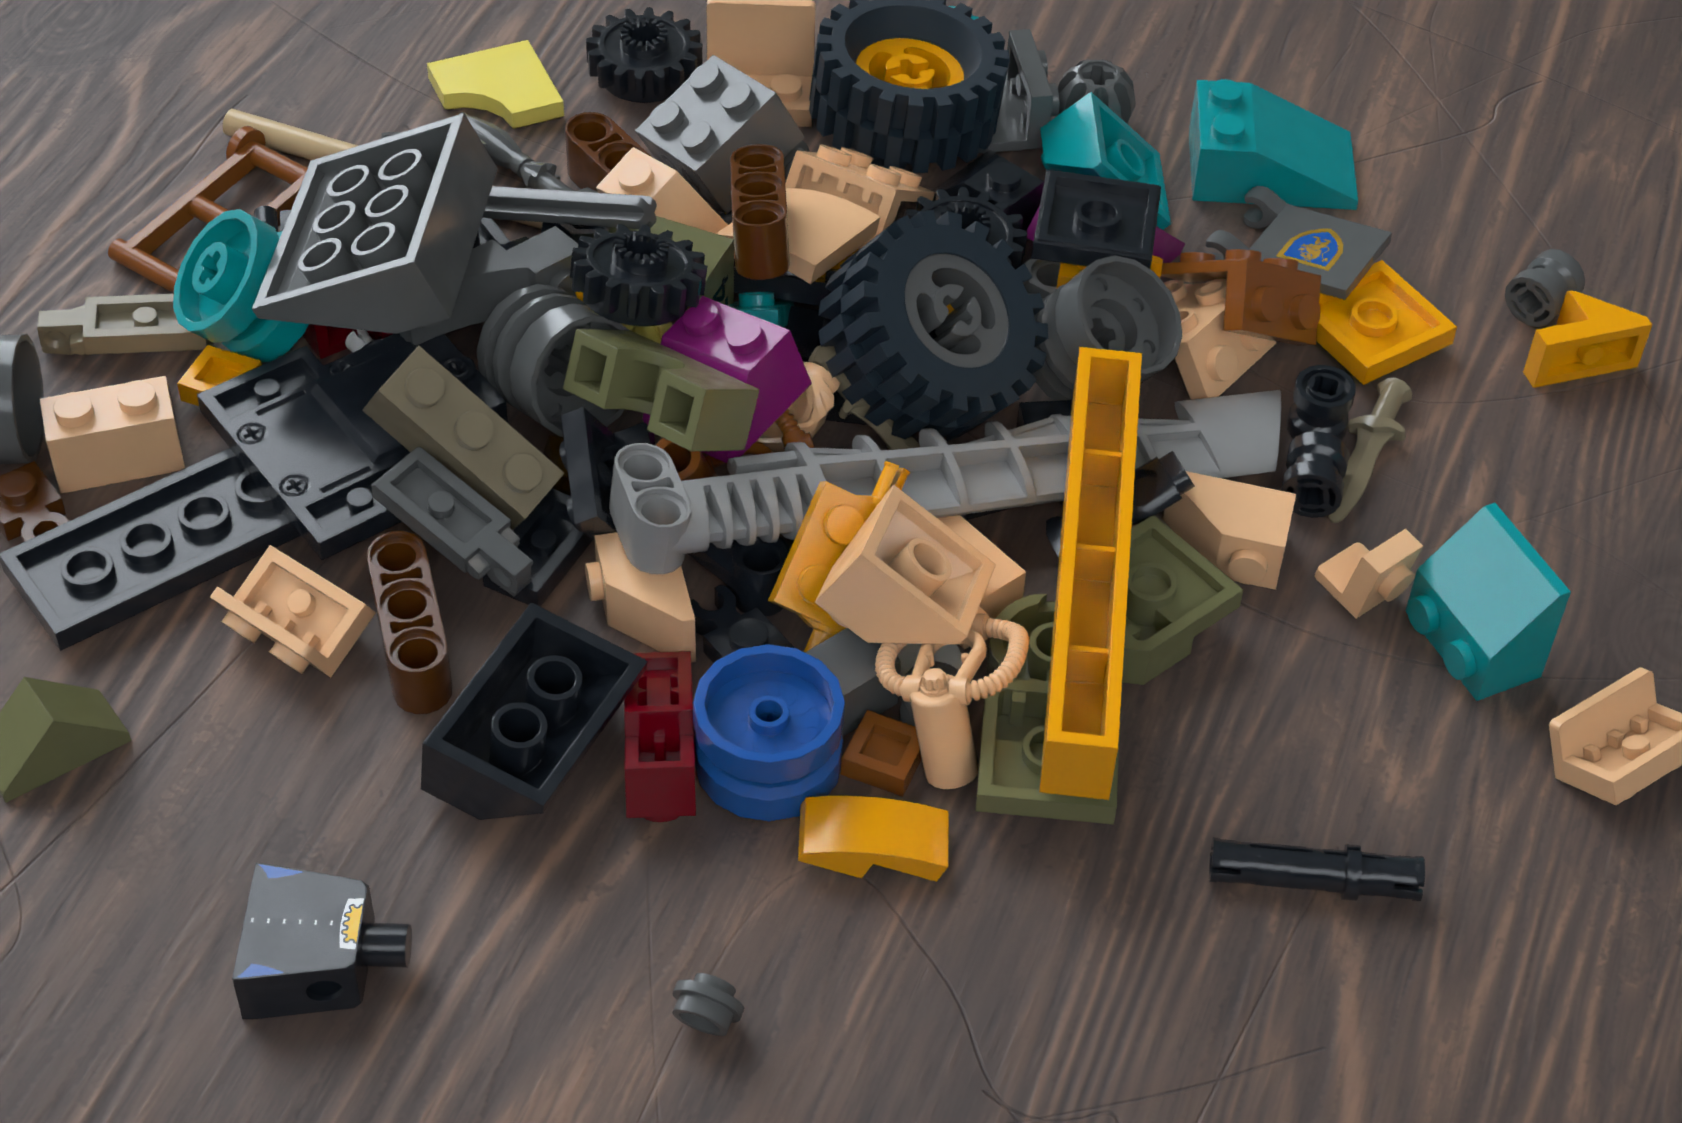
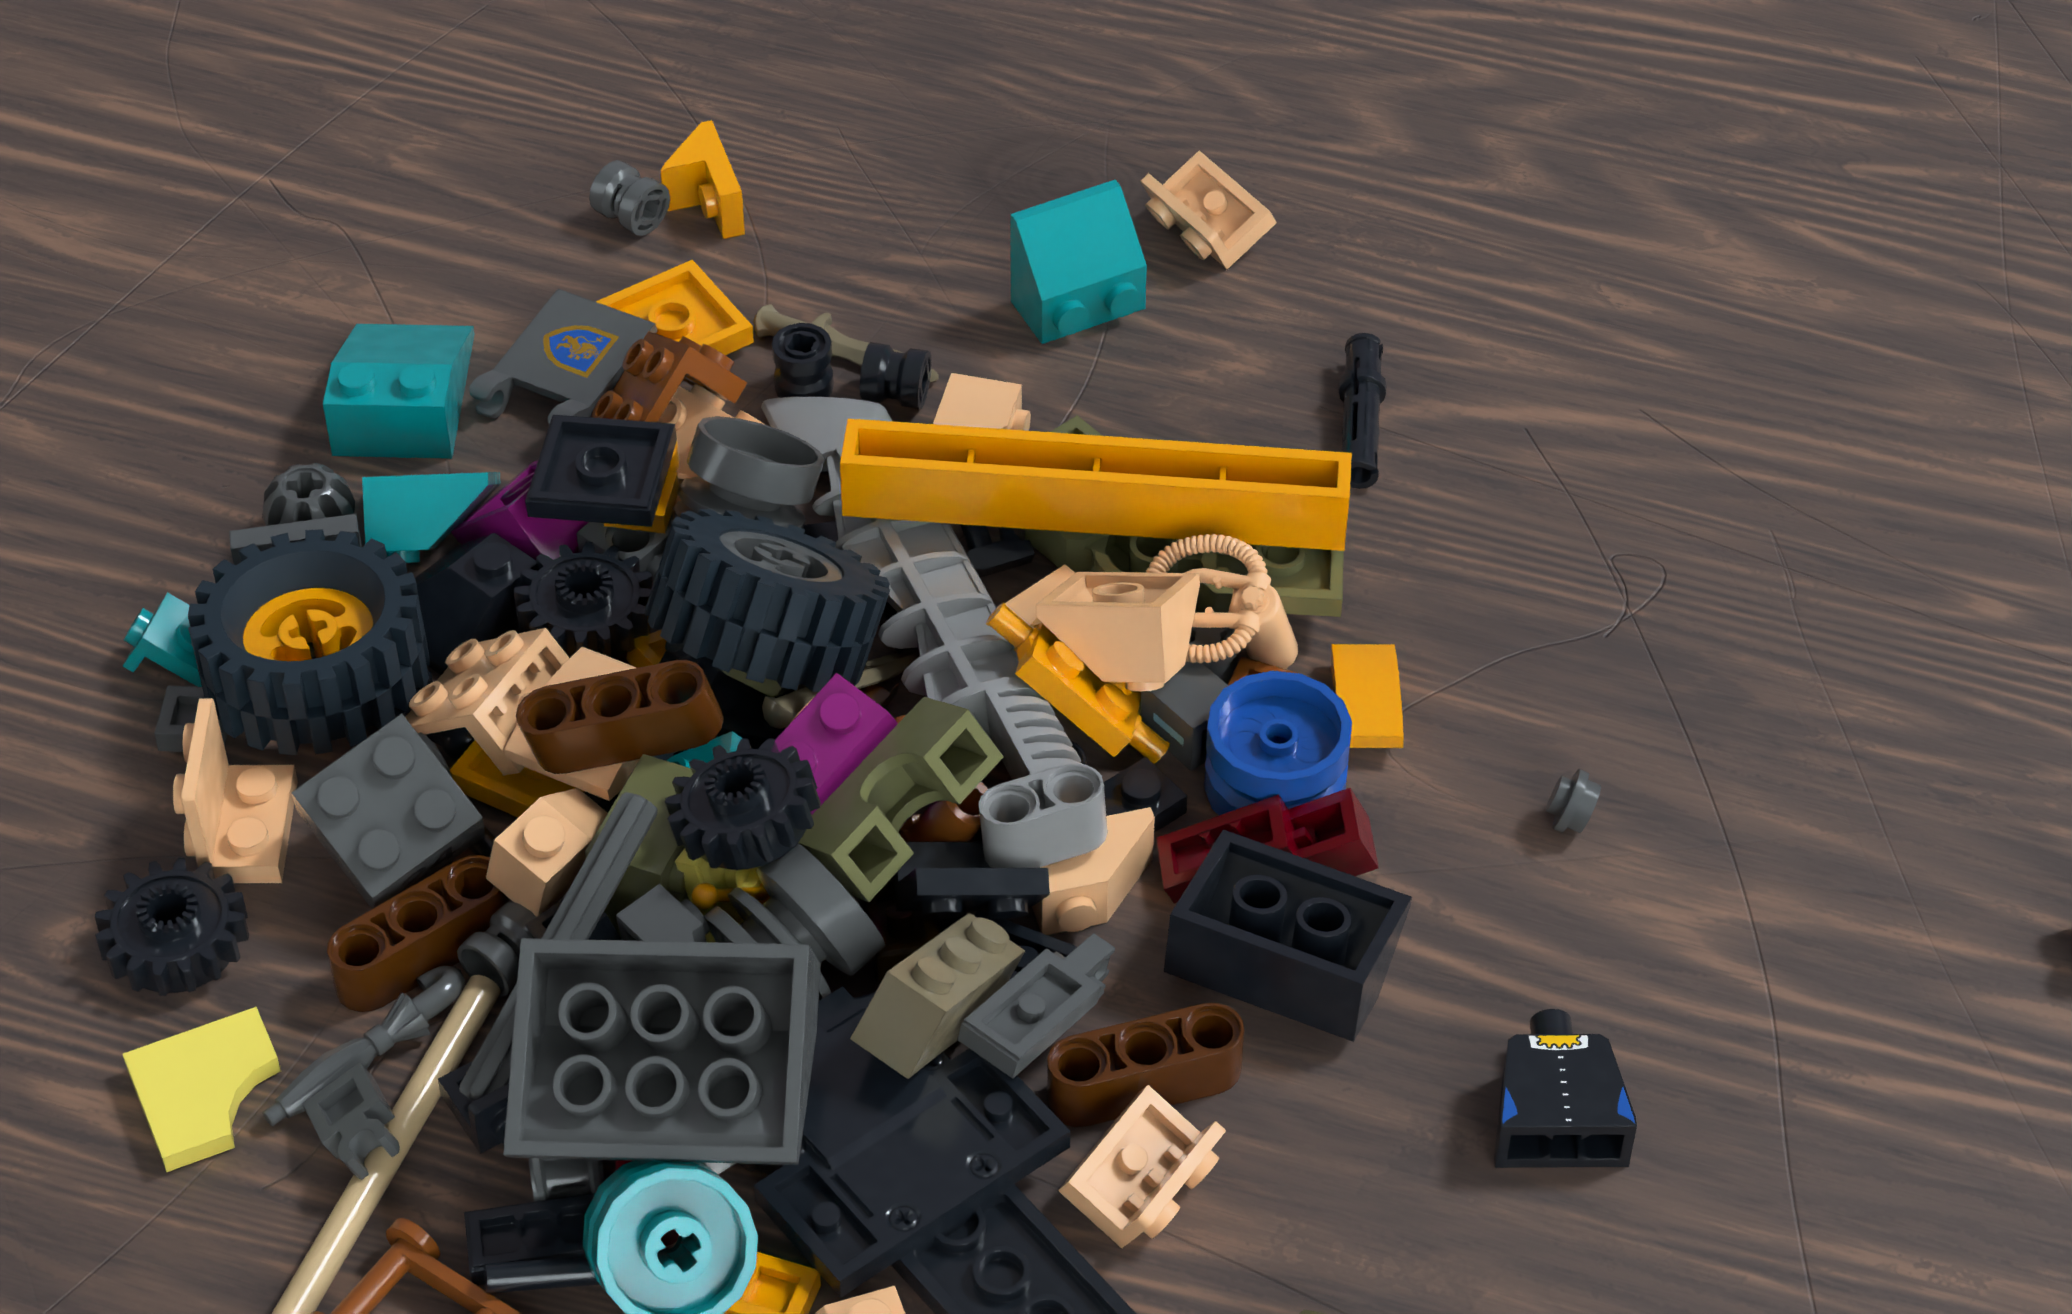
camera: 90 degrees left, 0 degrees up
light nougat bracket [1315,528,1423,619] -> none

